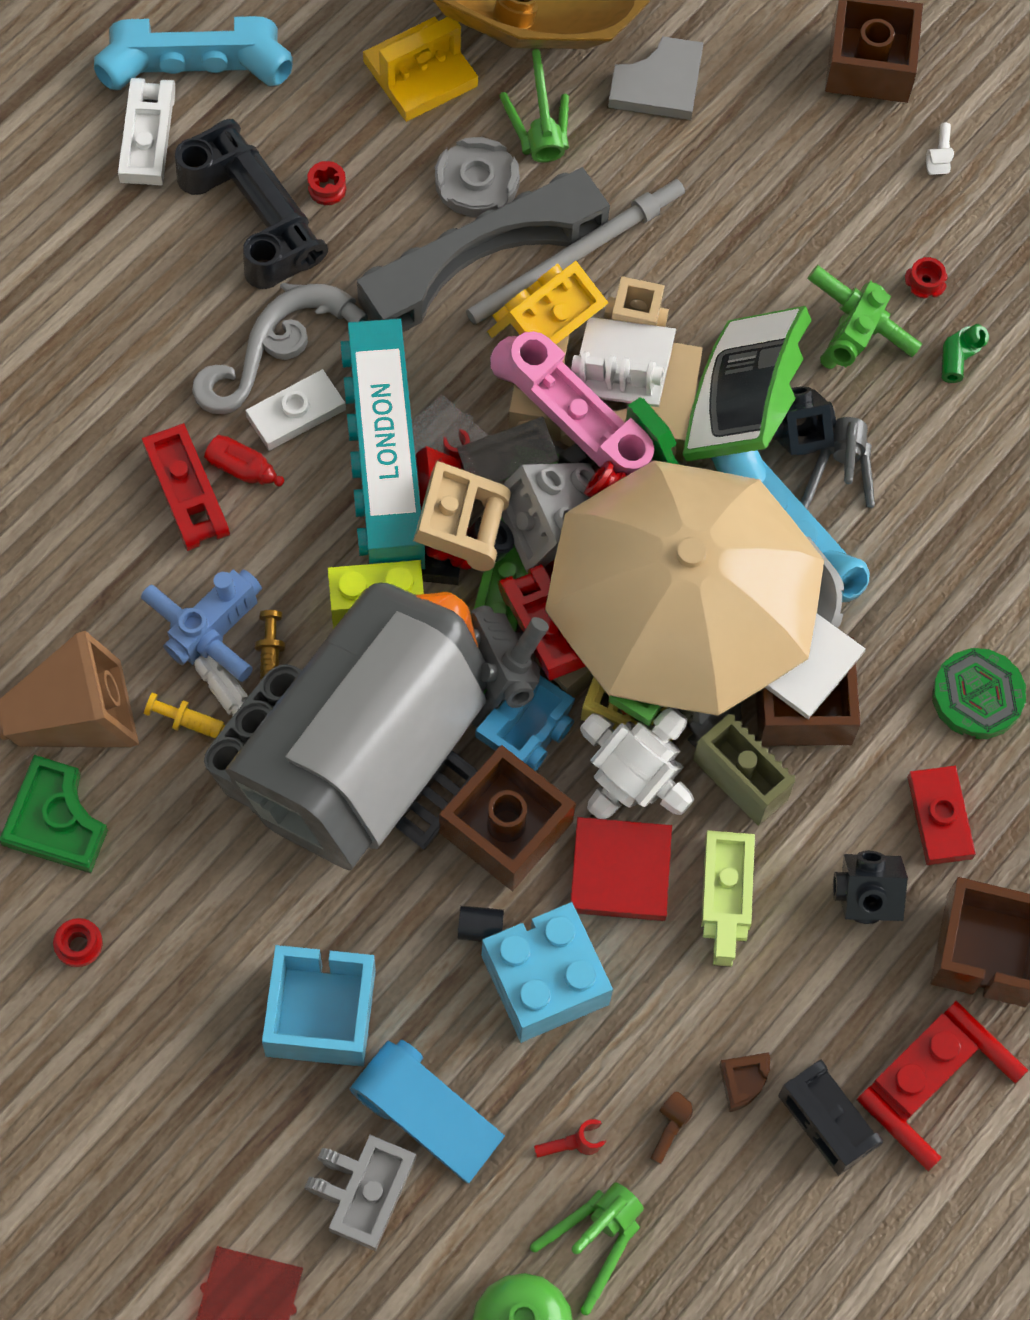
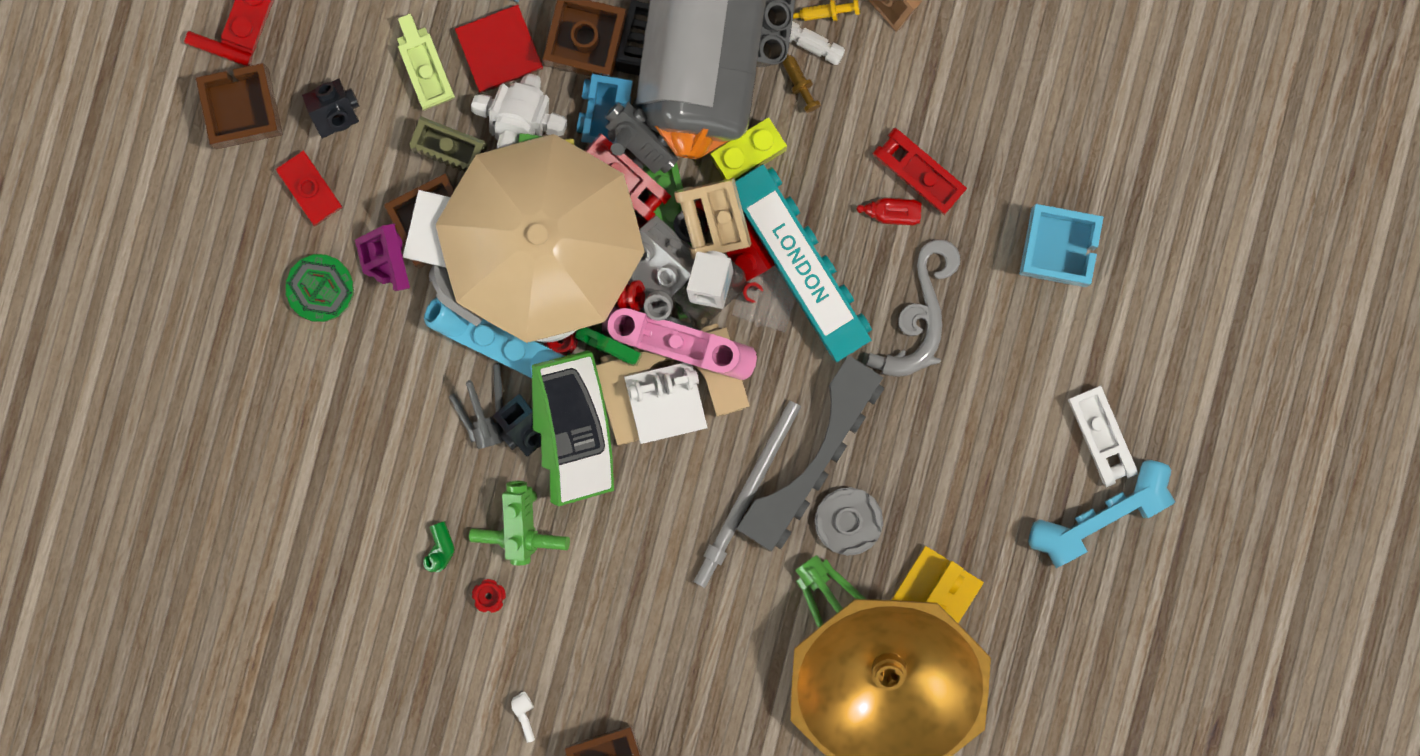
camera: 160 degrees right, 20 degrees up
medium blue piece [141,570,262,682] -> none
black piece [175,119,328,289] -> none
white plate [245,369,346,451] -> none
red bush [307,161,346,205] -> none
yellow bracket [487,261,608,344] -> none
tan brick [604,276,669,327] -> none
light grey tile [608,36,704,120] -> none
none -> magenta wing [355,224,410,291]
none -> light grey hinge [644,290,673,321]
none -> white brick [686,251,733,309]
none -> medium azure piece [1019,204,1104,287]

